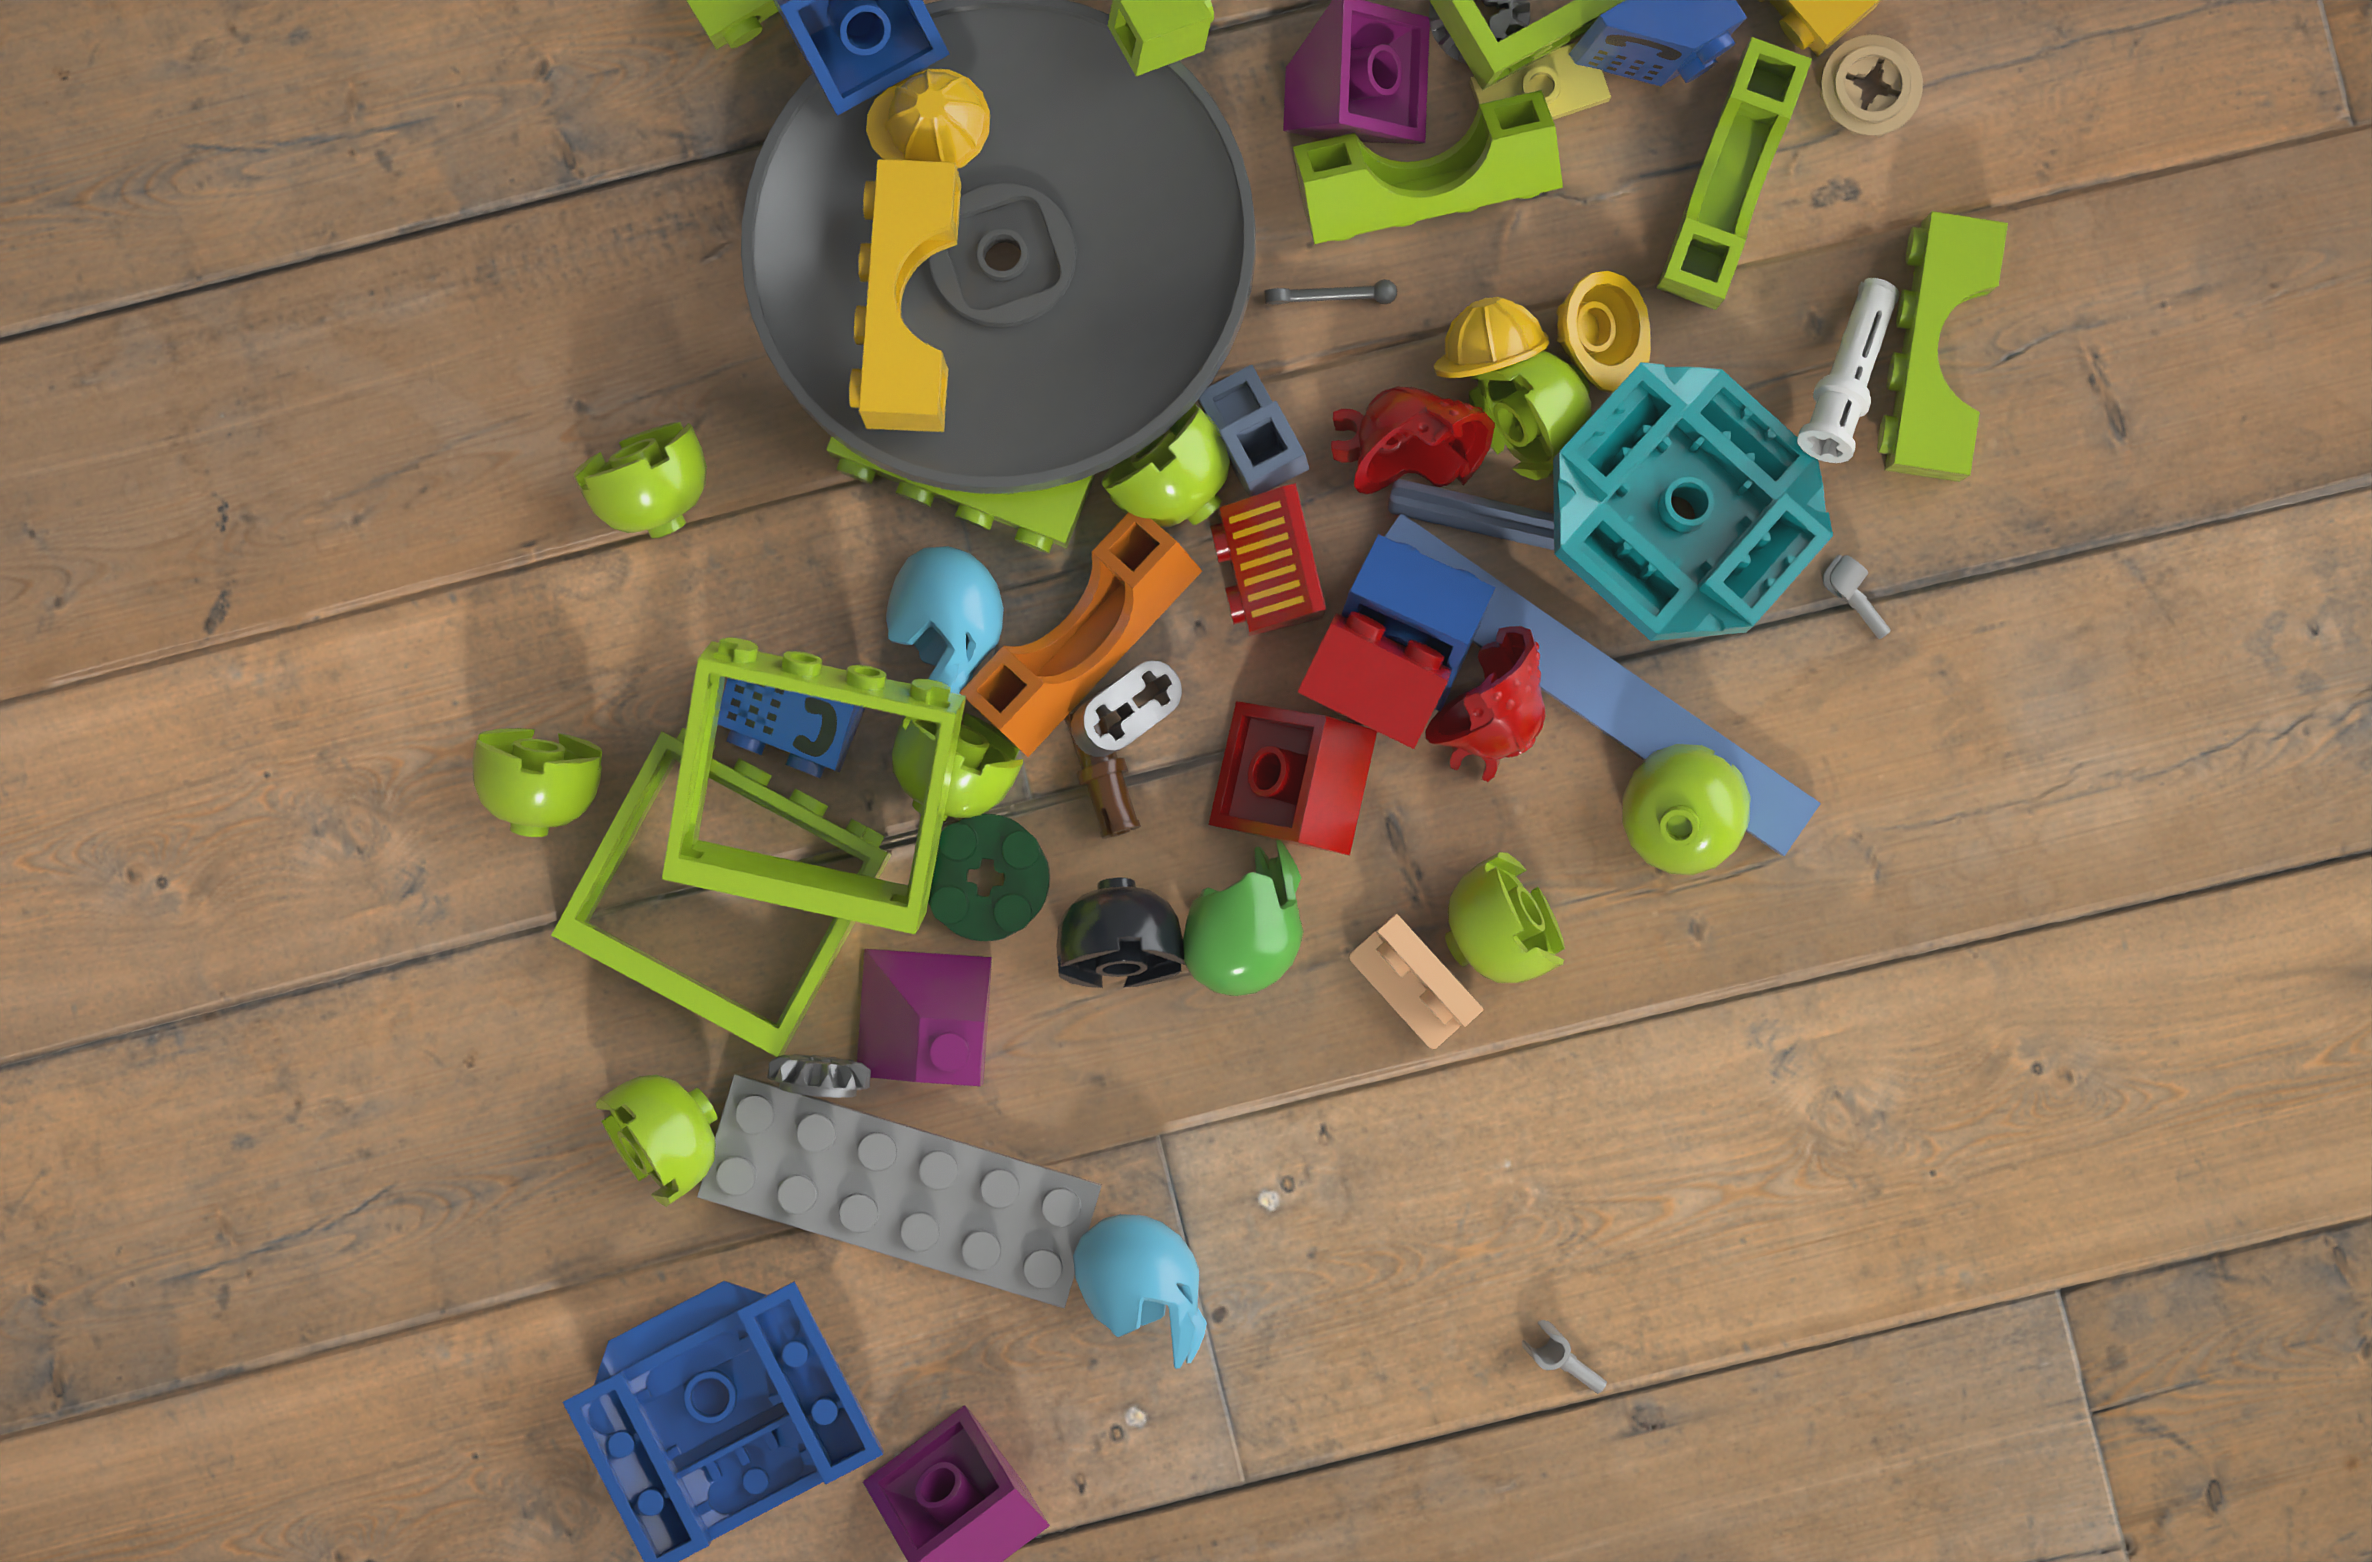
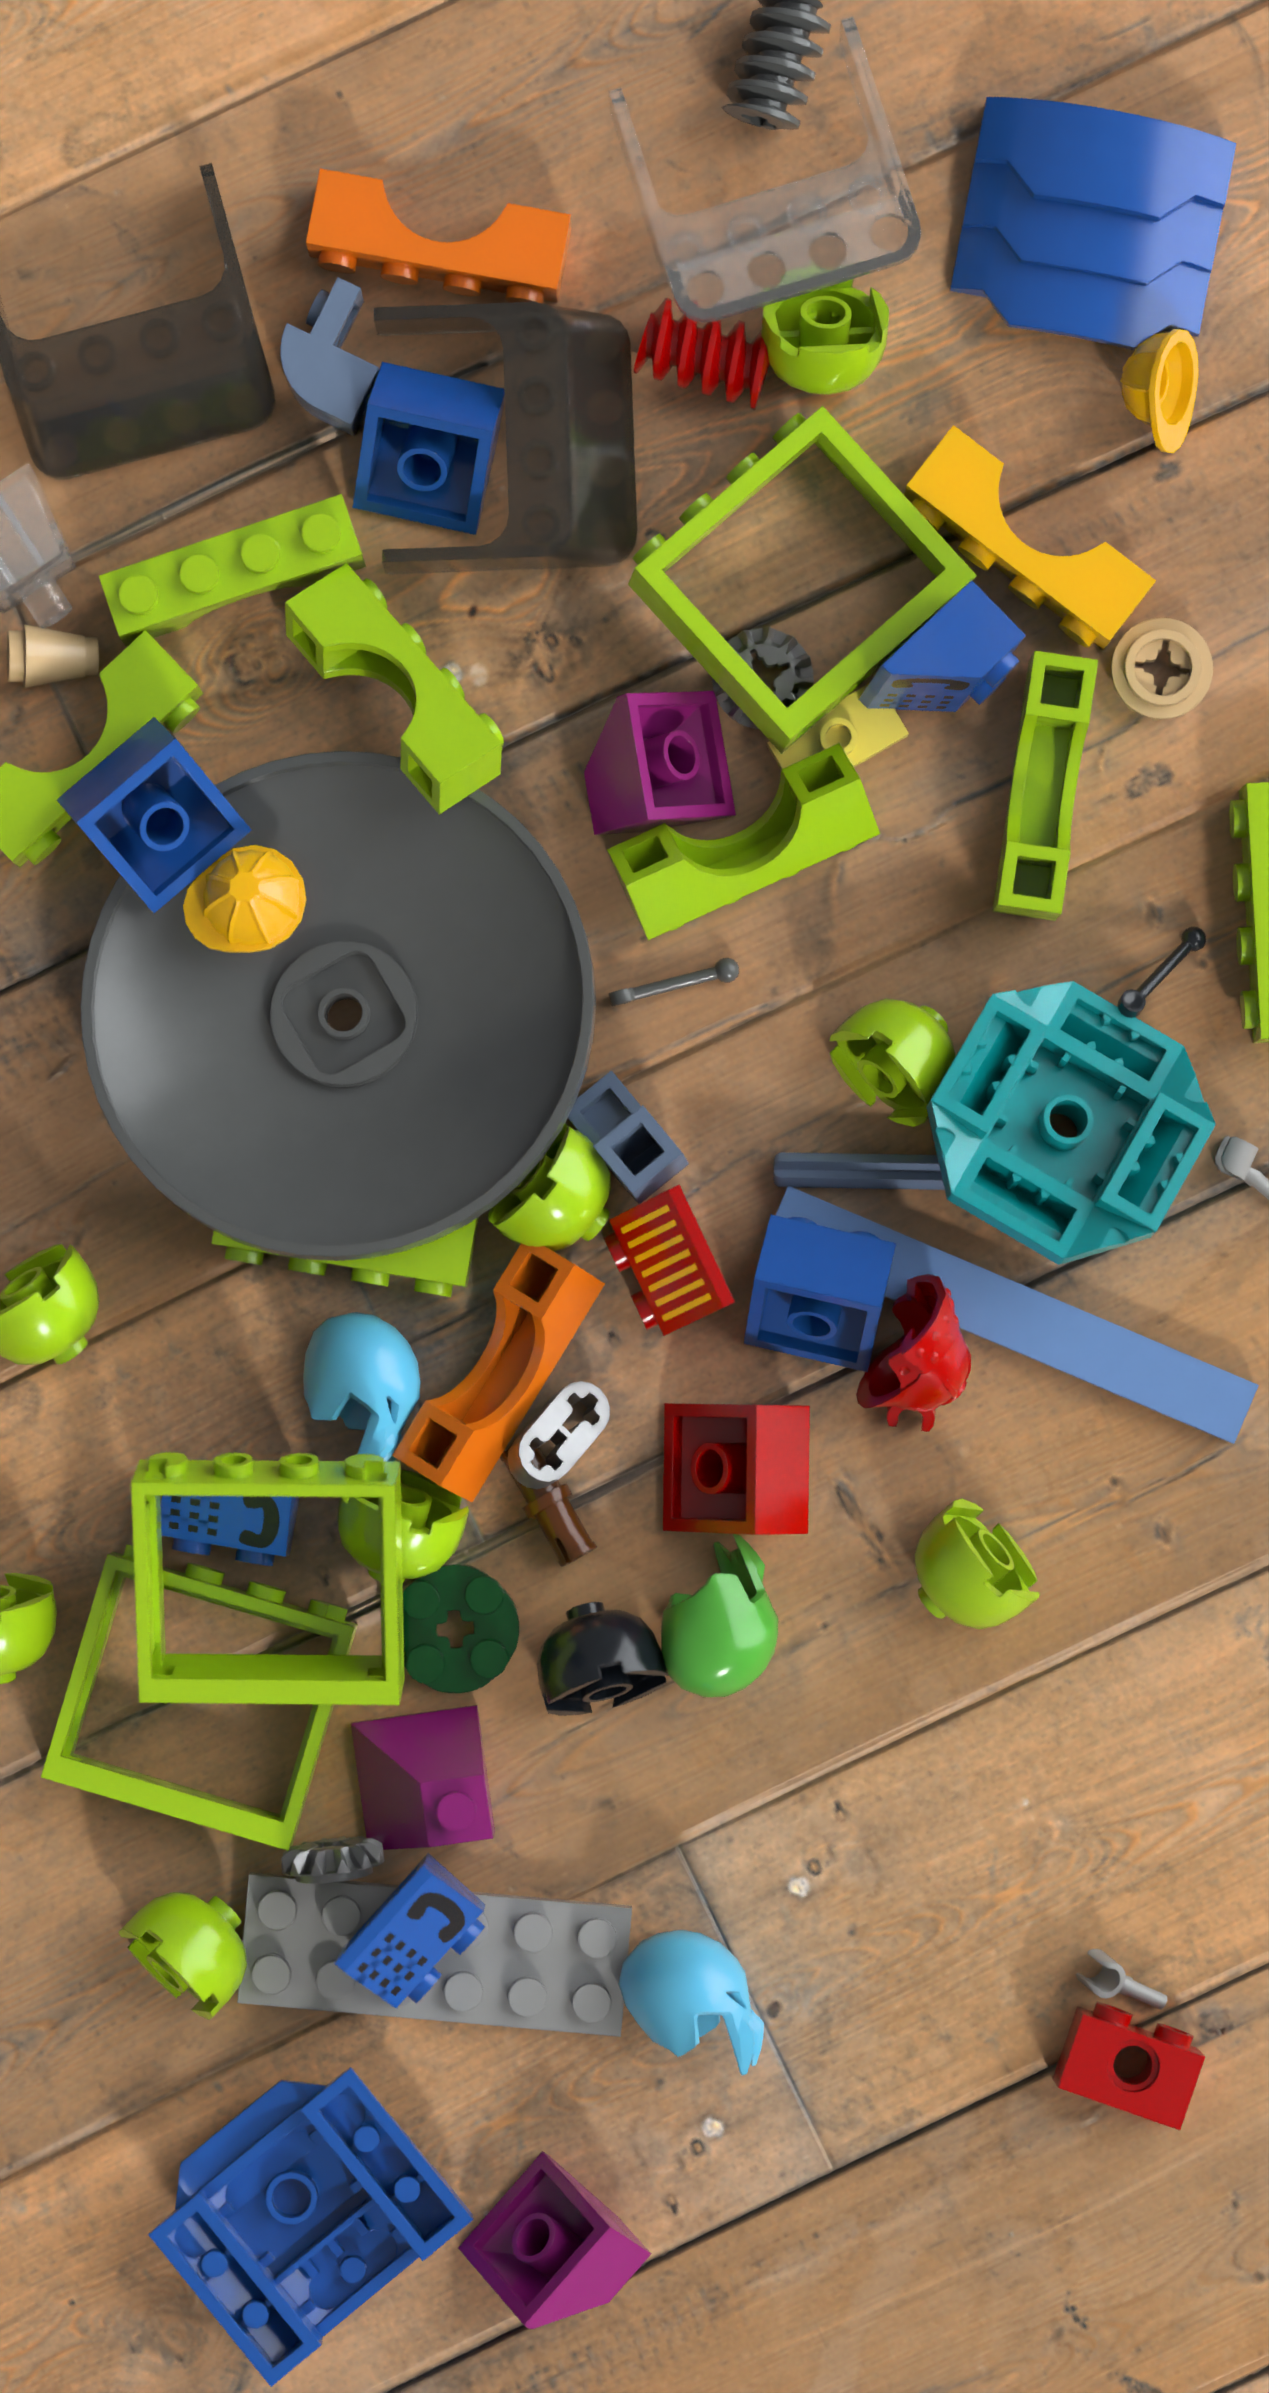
camera: 15 degrees left, 0 degrees up
yellow arch [849,159,961,432] -> none
red slope [1297,612,1452,749] -> none
red helmet [1331,386,1495,495] -> none
light nougat bracket [1349,914,1484,1049] -> none
yellow piece [1433,297,1550,378] -> none
yellow piece [1556,271,1651,394] -> none
lime cylinder [1622,744,1751,875] -> none
white pin [1797,278,1899,463] -> none
none -> blue slope [334,1853,485,2008]
none -> red brick [1052,2002,1205,2130]
none -> black hinge [1117,927,1206,1018]

